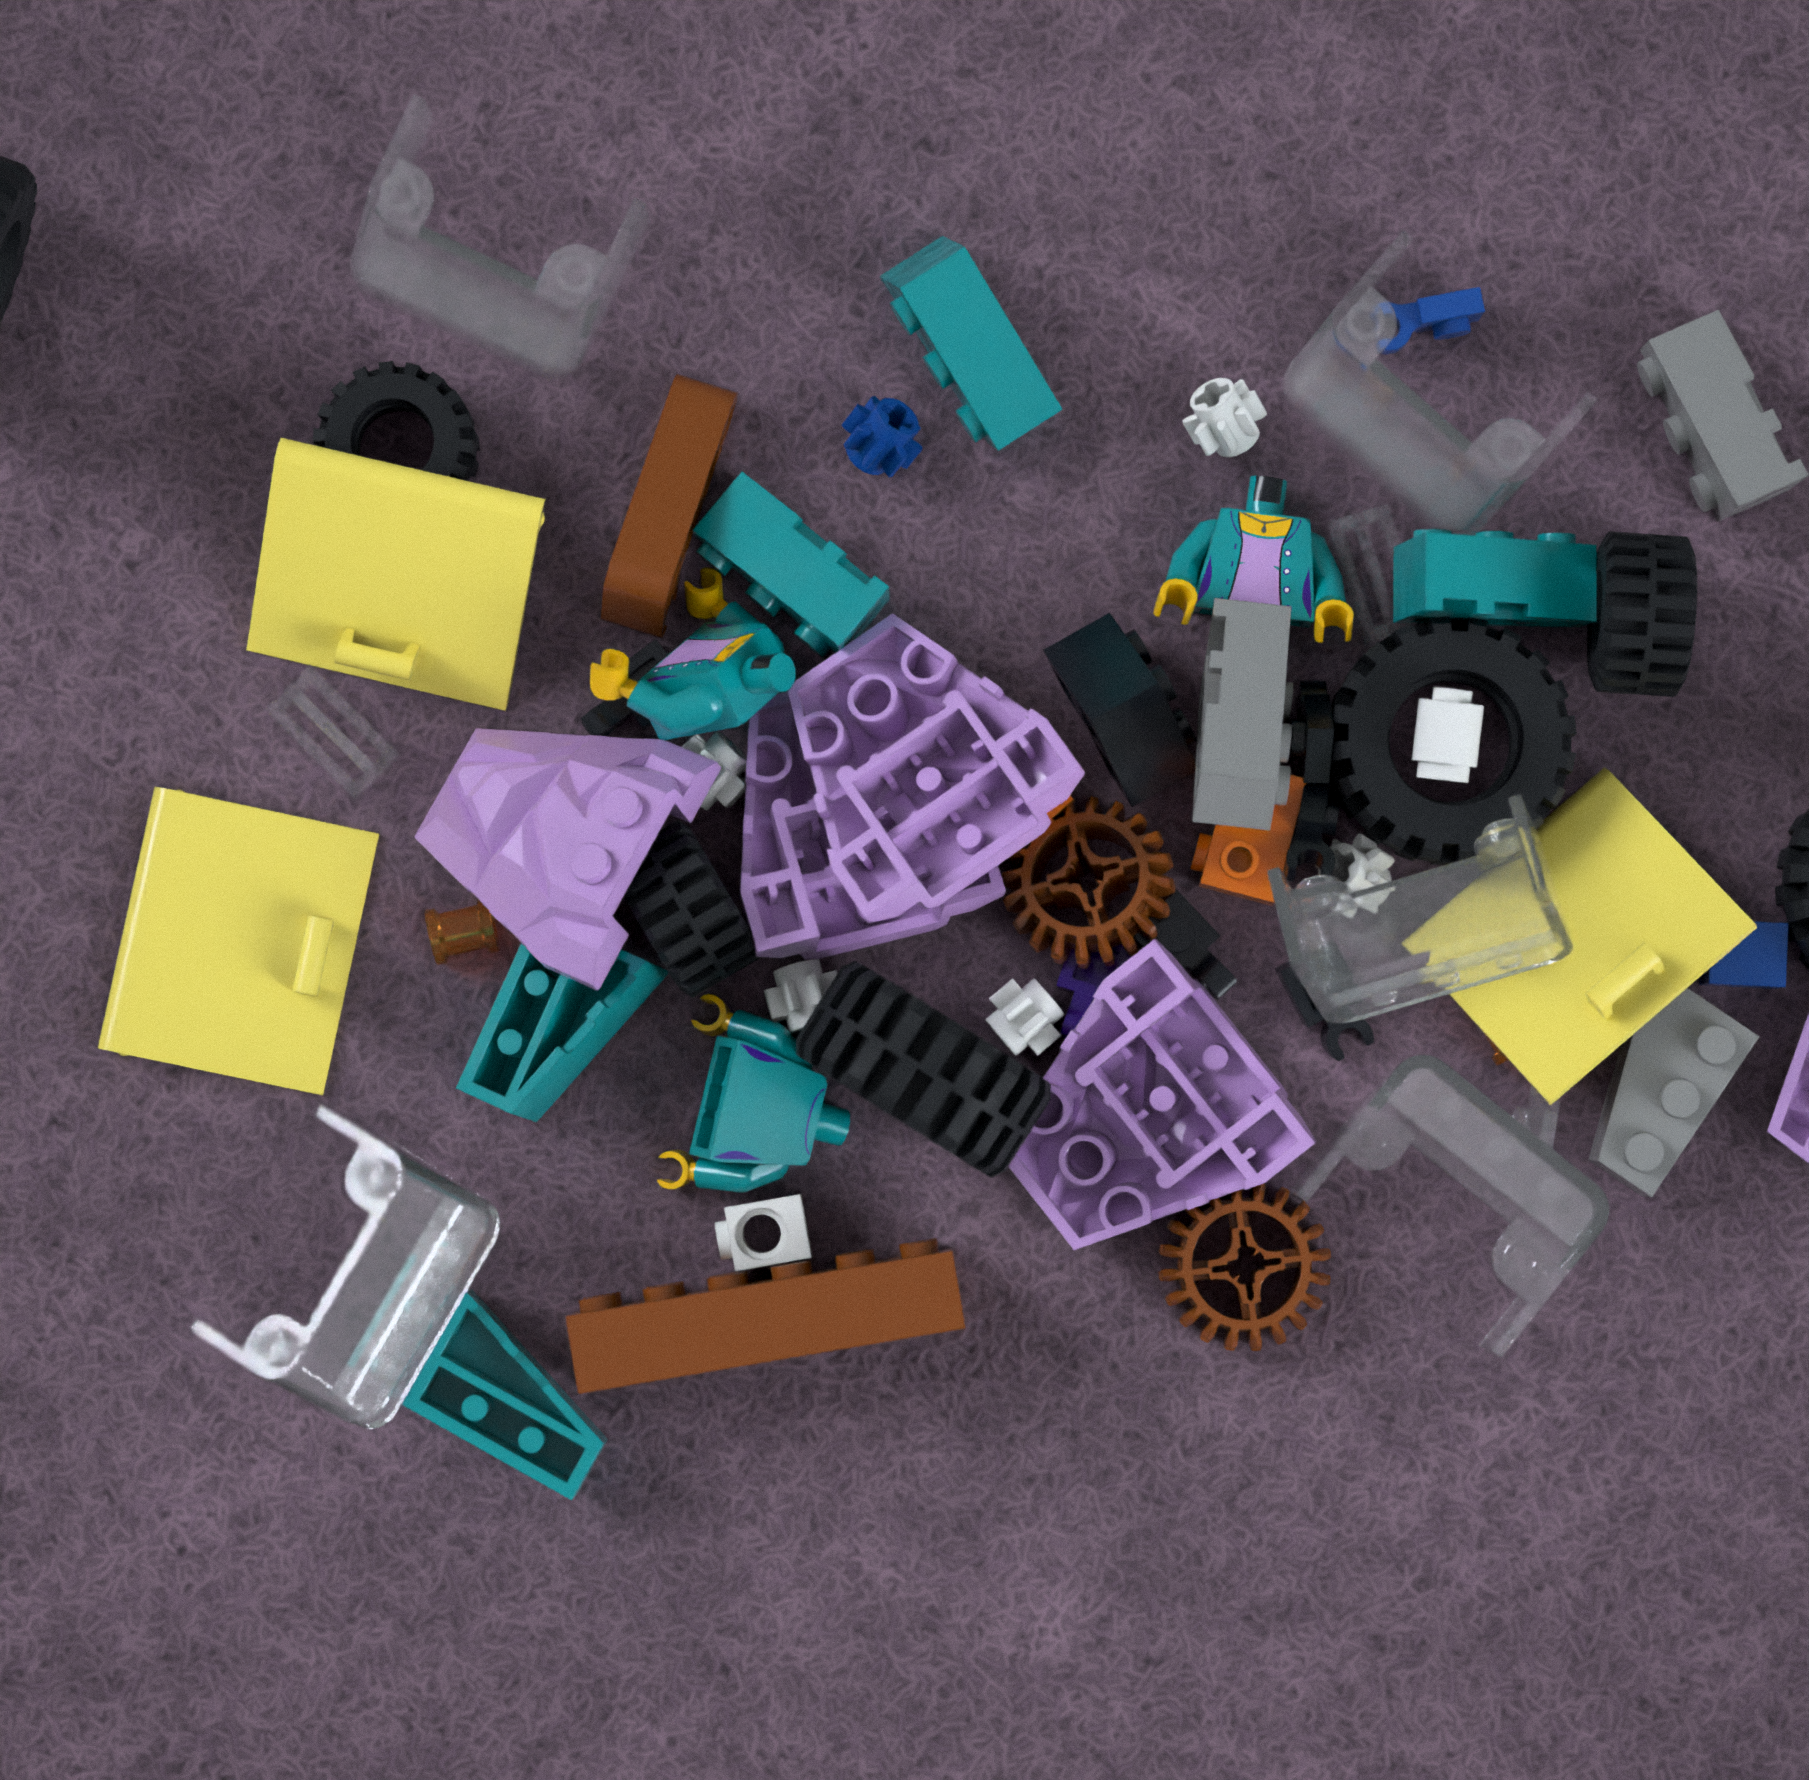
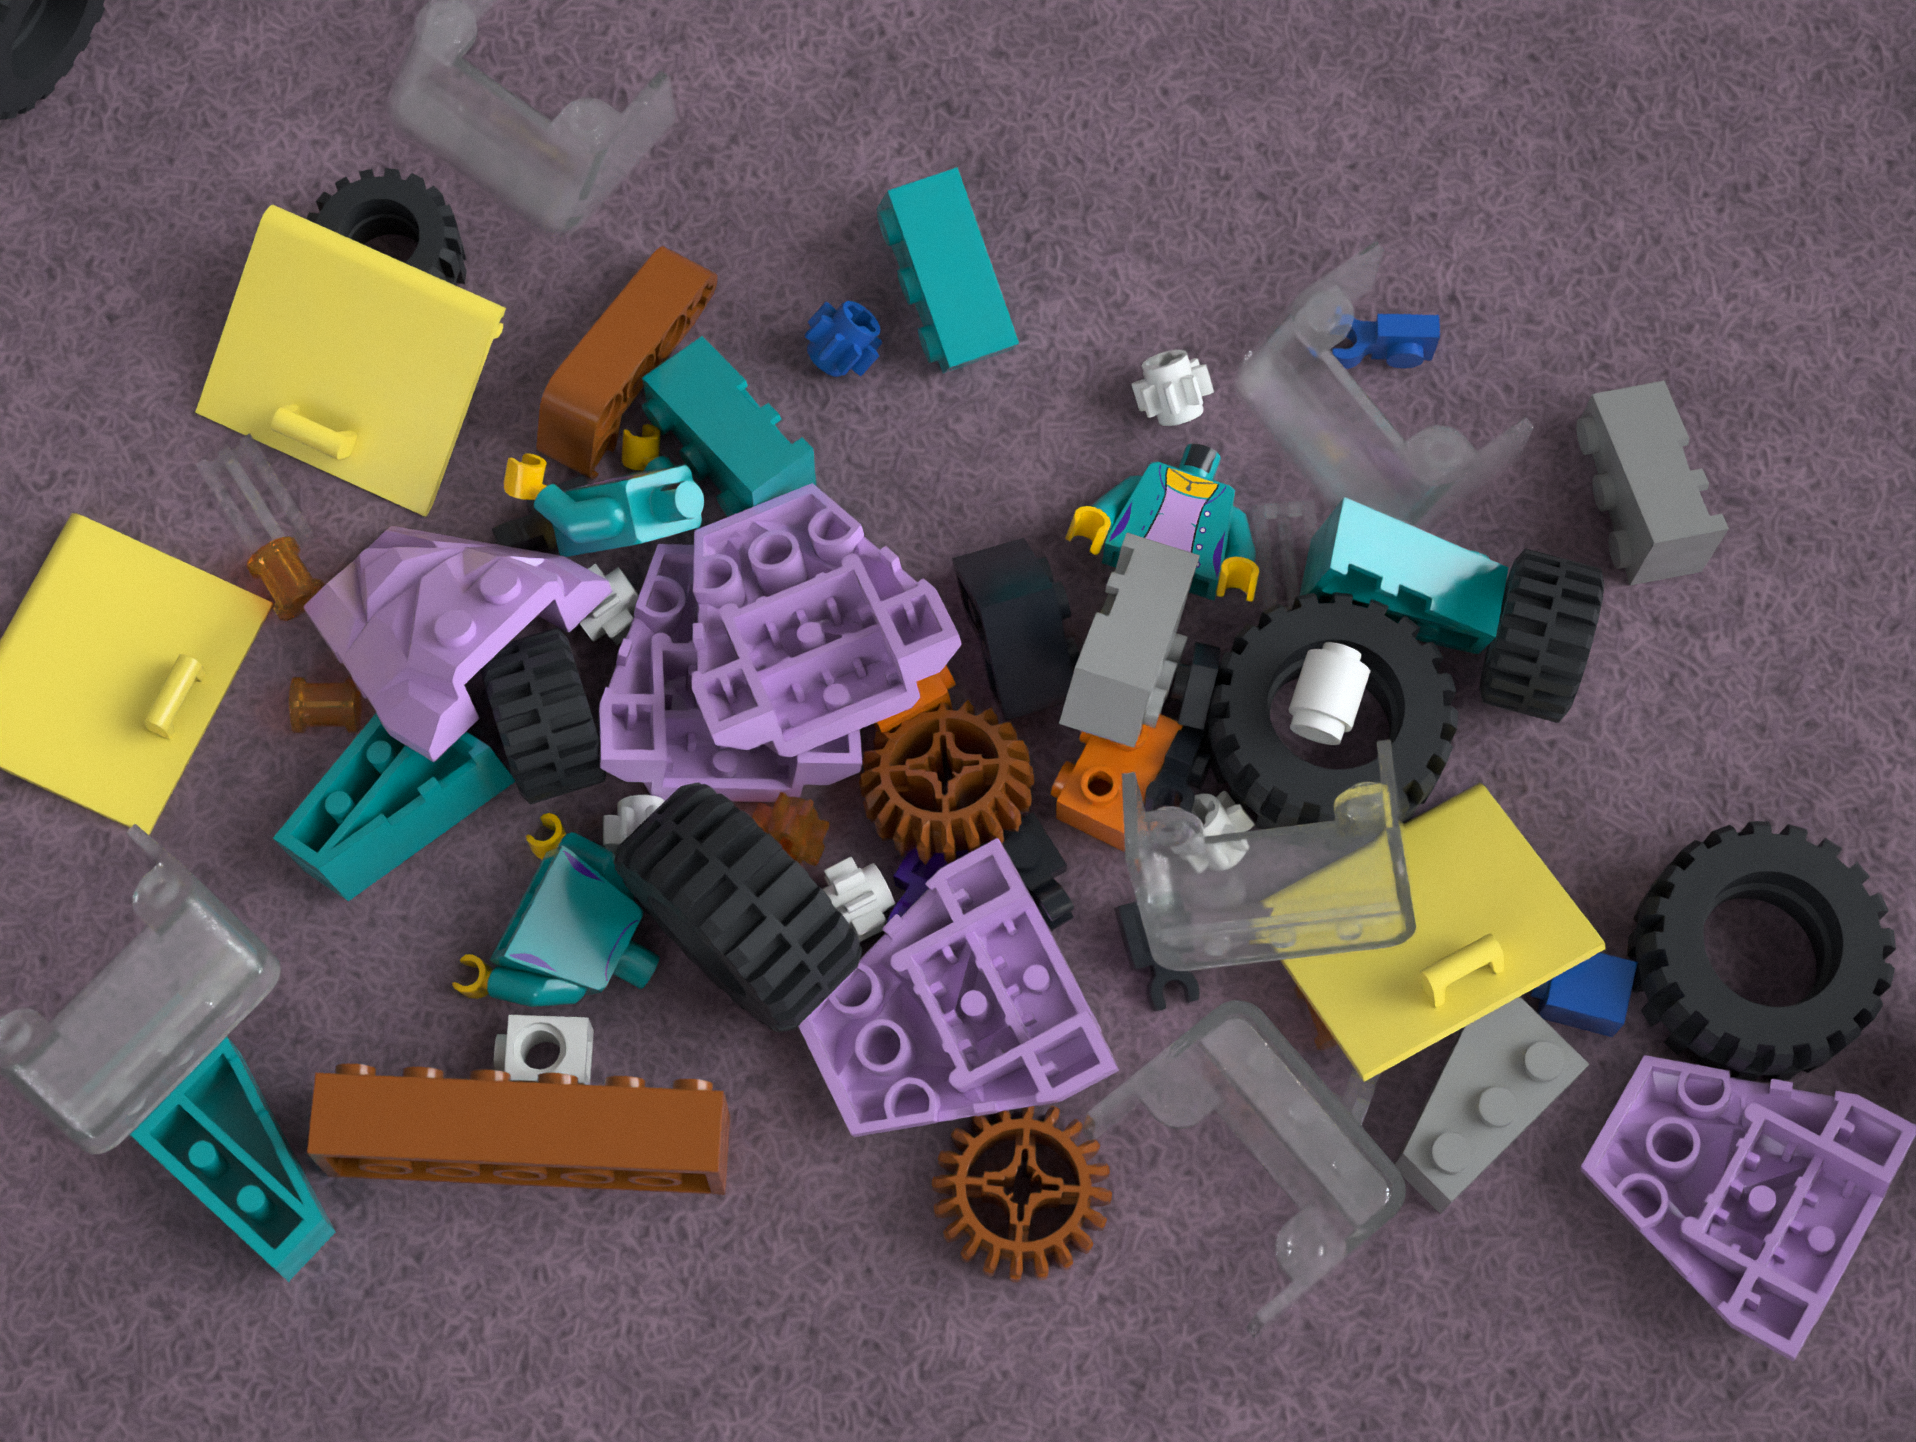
camera: 10 degrees right, 15 degrees down
none -> clear orange bush [246,536,325,621]
none -> clear orange gear [752,792,830,866]

